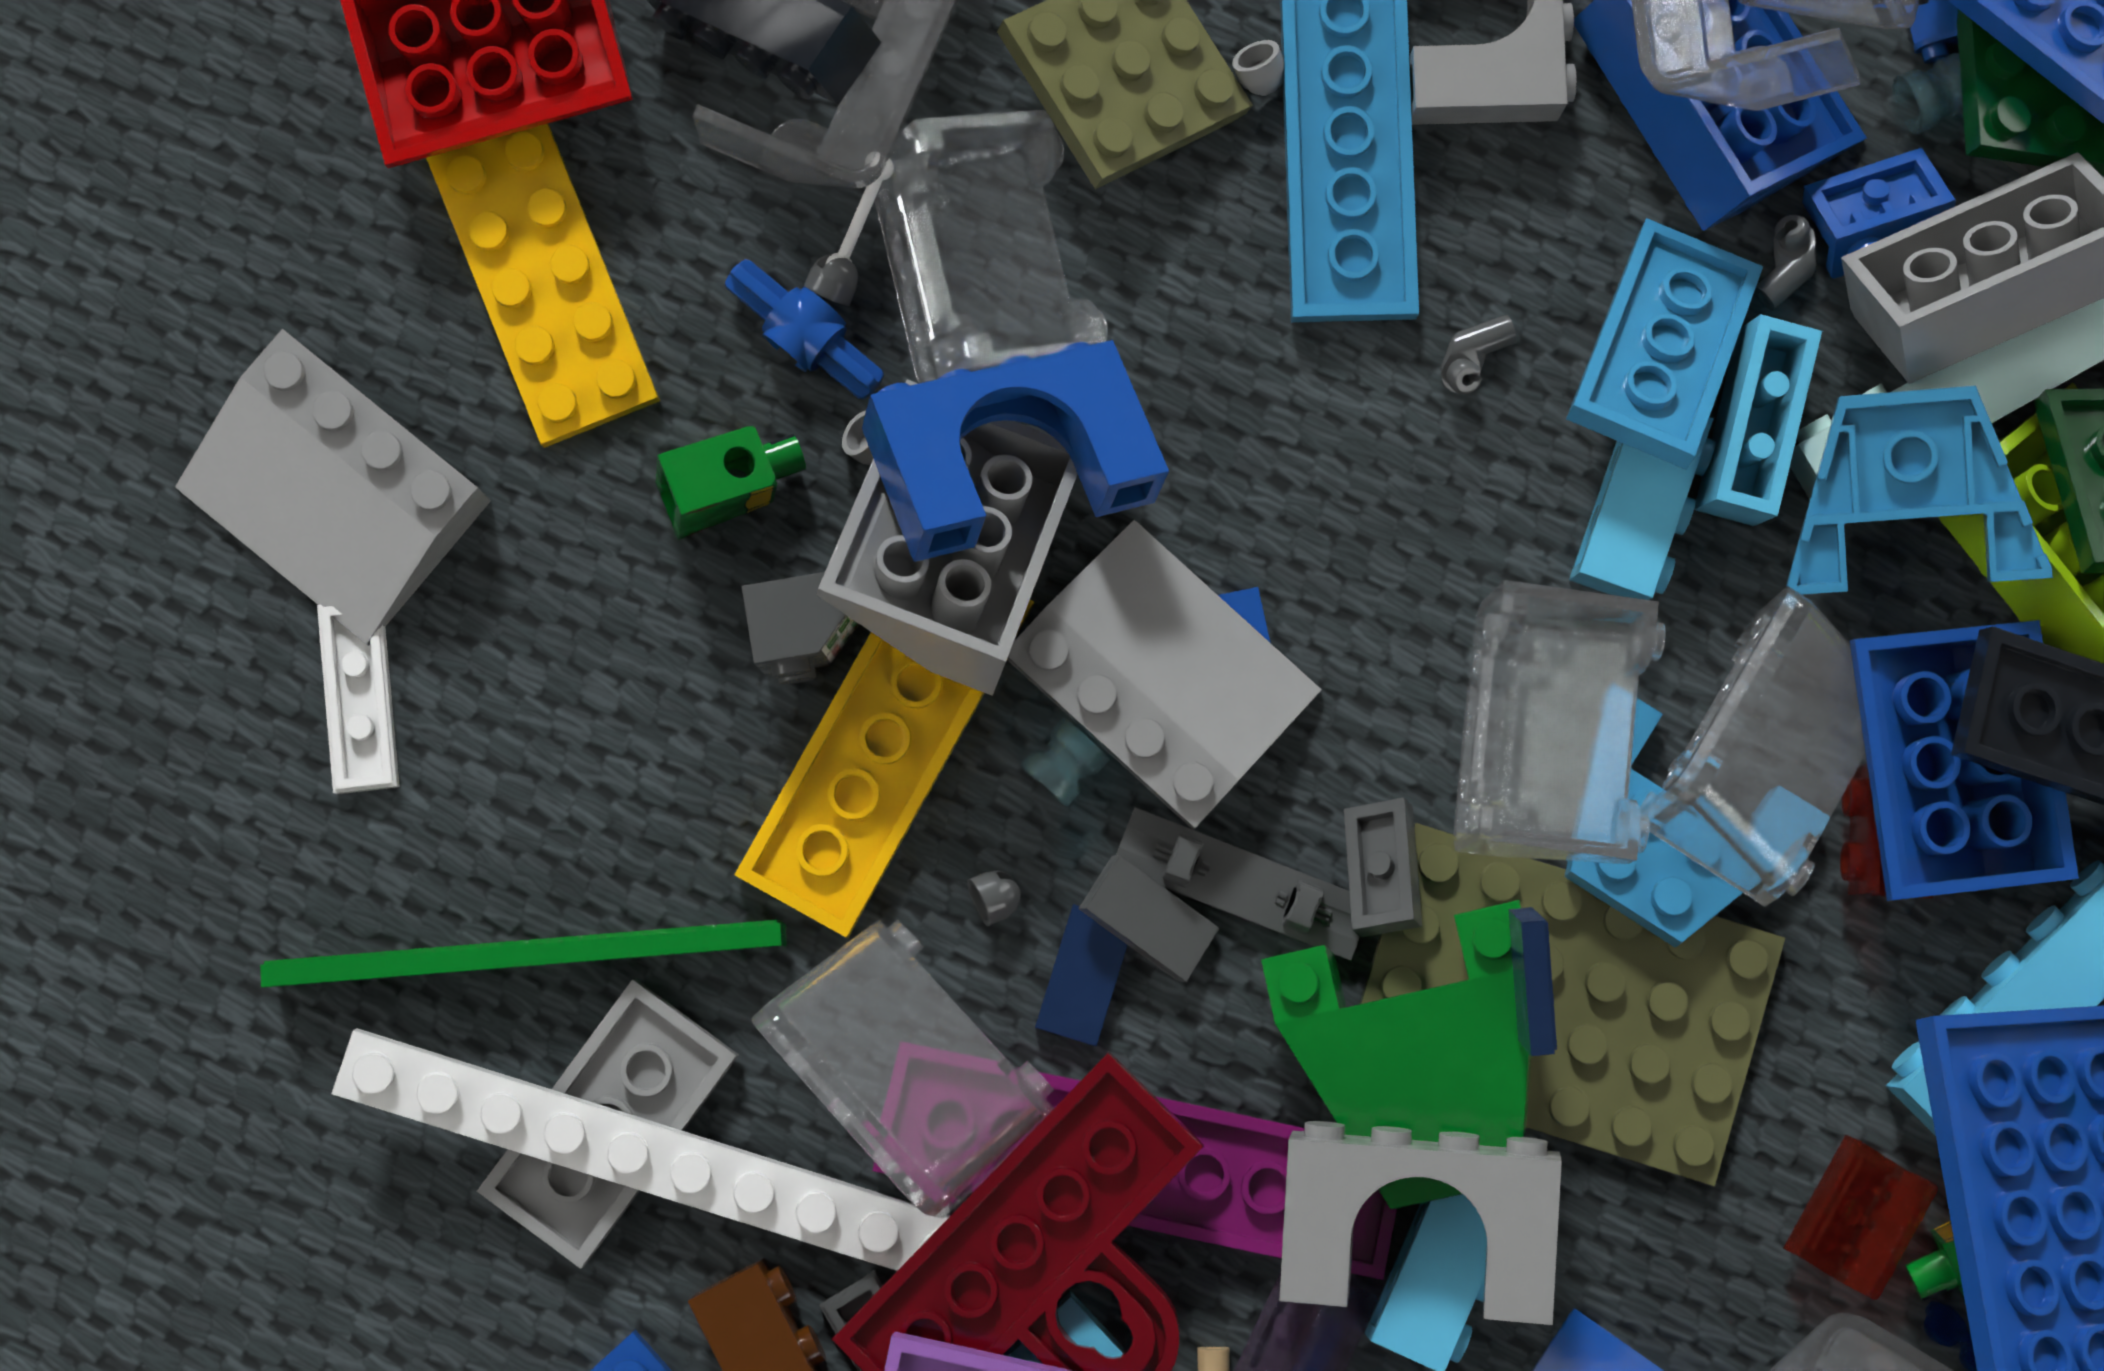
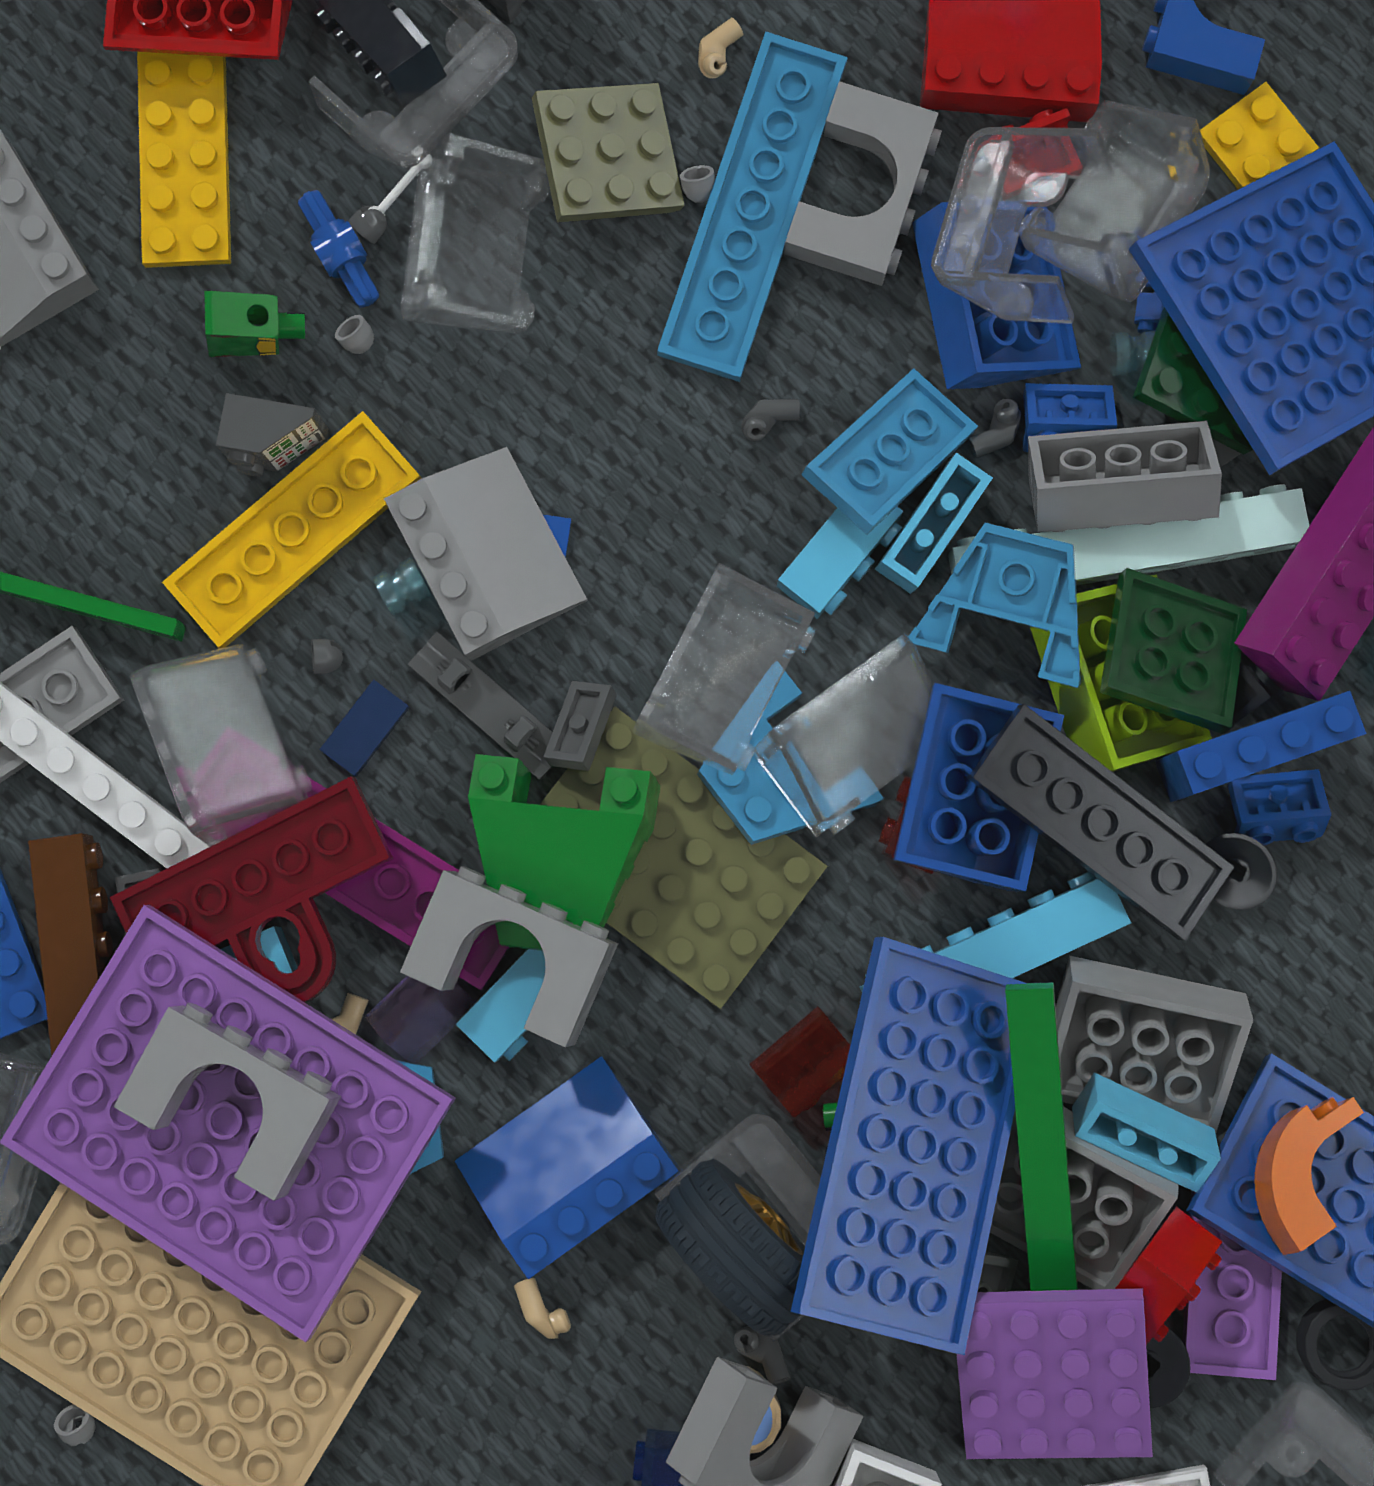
camera: 20 degrees right, 0 degrees up
light grey slope [816,379,1078,695] -> none
blue arch [862,340,1169,562] -> none
dark grey tile [1078,855,1219,982] -> none
dark blue tile [1509,907,1557,1056] -> none

